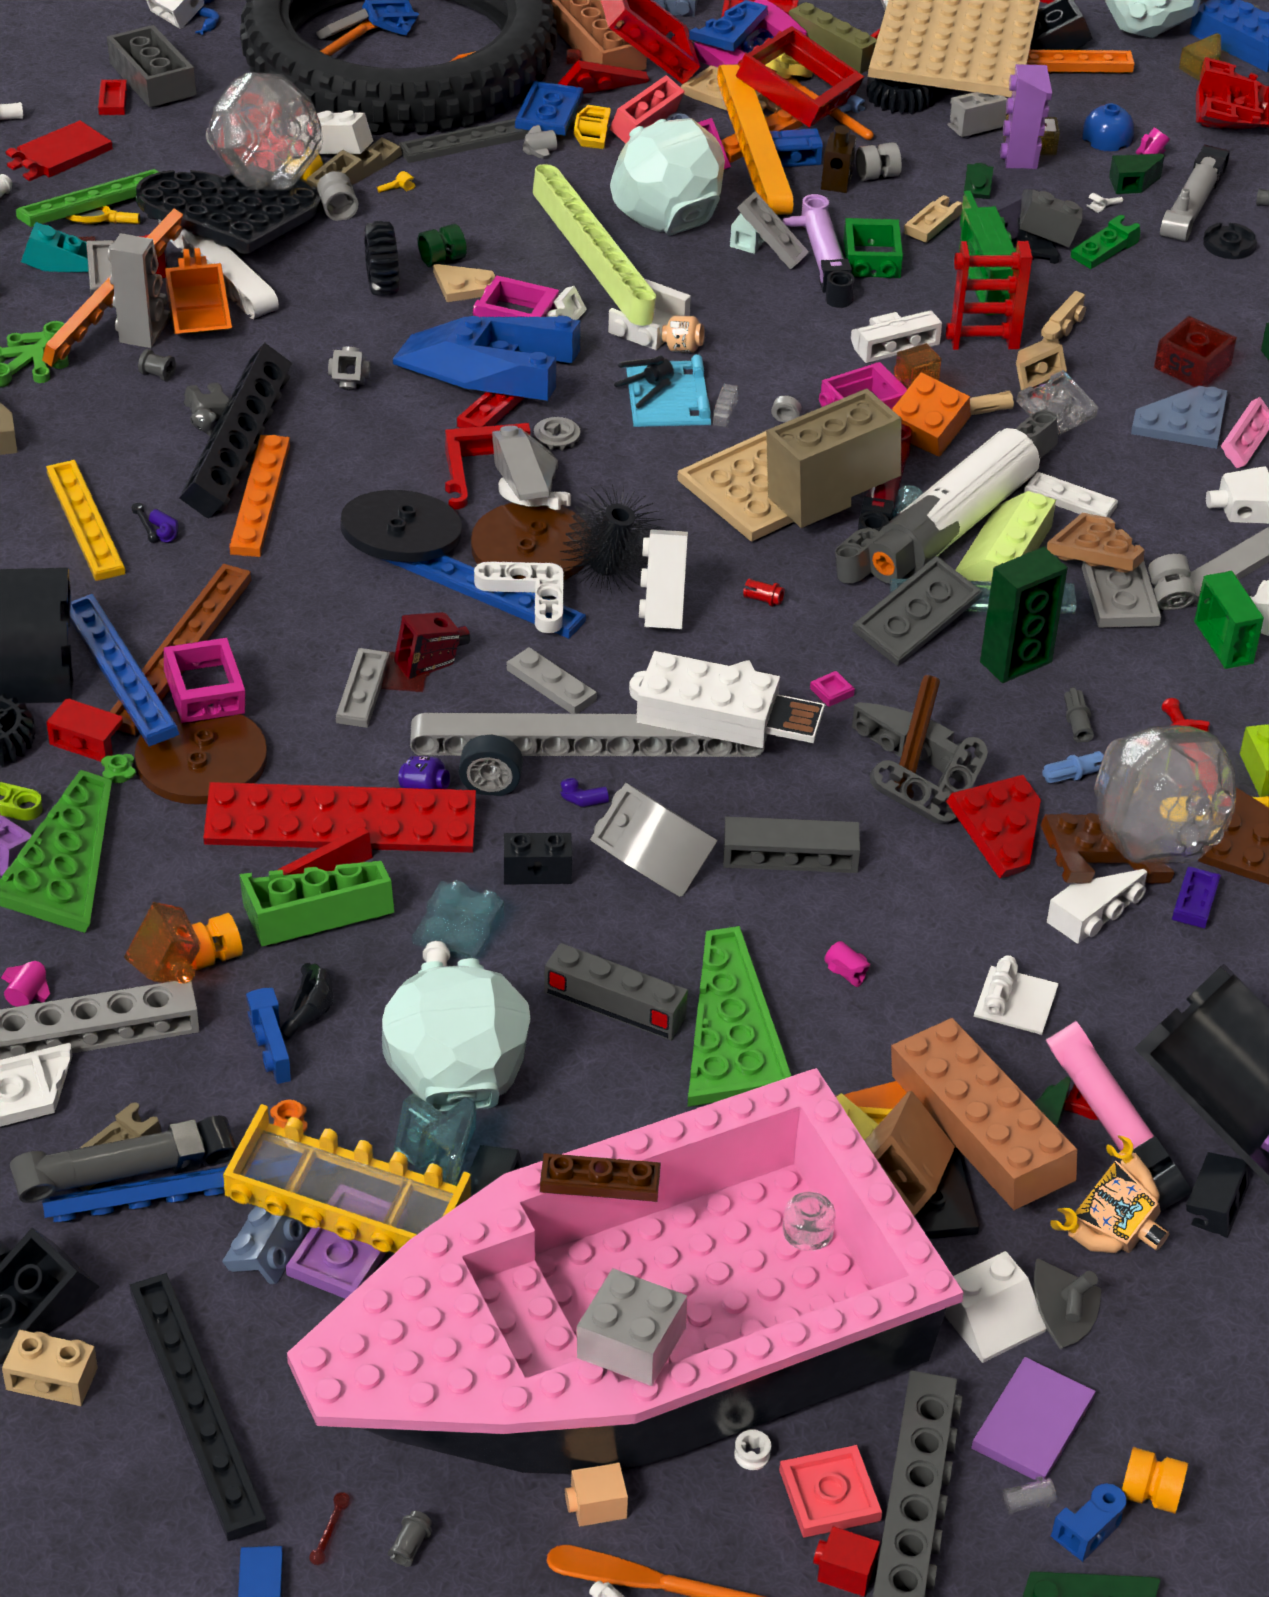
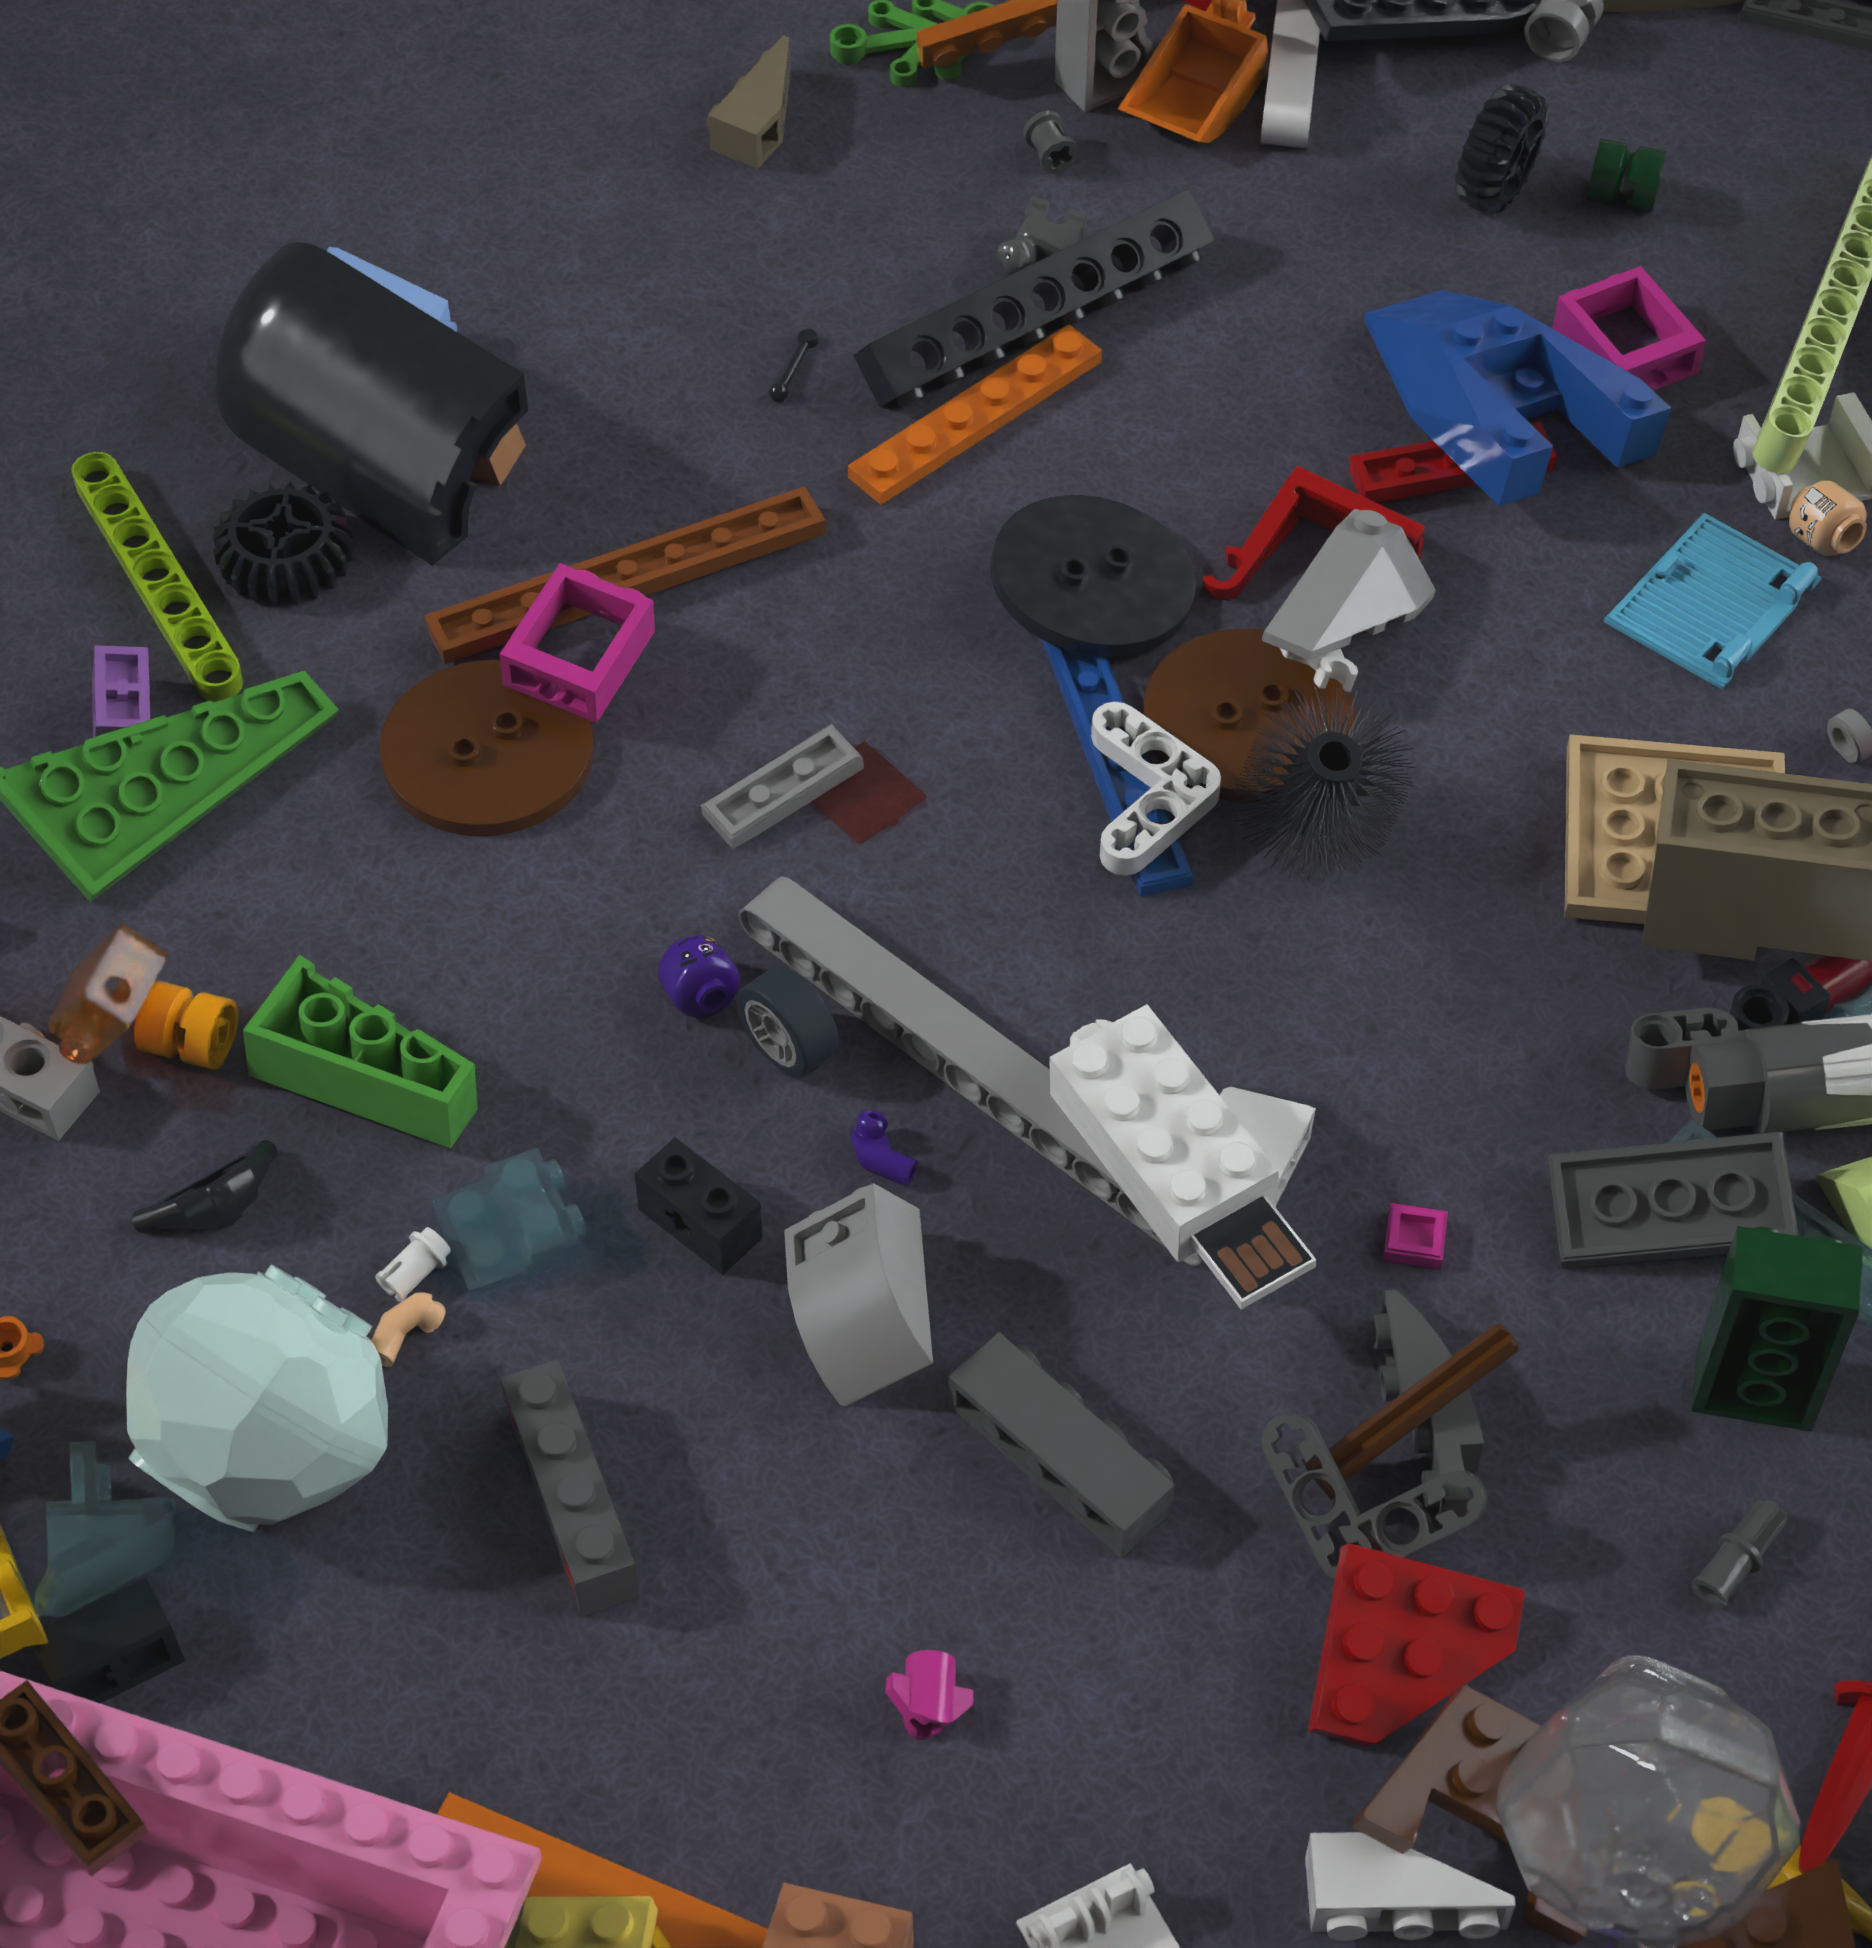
camera: 45 degrees right, 10 degrees up
yellow tile [46,460,125,581] -> none
red panel [46,699,123,762] -> none
blue tile [70,594,179,747] -> none
bright green plate [101,754,136,783] -> none
dark purple arm [149,509,179,543] -> none
red plate [203,782,476,853] -> none
blue plate [246,988,291,1084] -> none
red tile [278,826,373,875] -> none
light grey brick [328,347,370,389] -> none
yellow hand [376,171,415,193] -> none
dark red torso [394,612,470,681] -> none
tan wing [433,264,495,302] -> none
light grey plate [507,647,597,714] -> none
light grey gear [534,417,580,451] -> none
white plate [546,286,587,320] -> none
black plant [614,355,674,409] -> none
white brick [639,530,688,629] -> none
bright green wing [687,926,791,1107] -> none
clear beam [713,384,739,428] -> none
red pin [743,578,785,607] -> none
medium blue axle [1042,751,1106,783] -> none

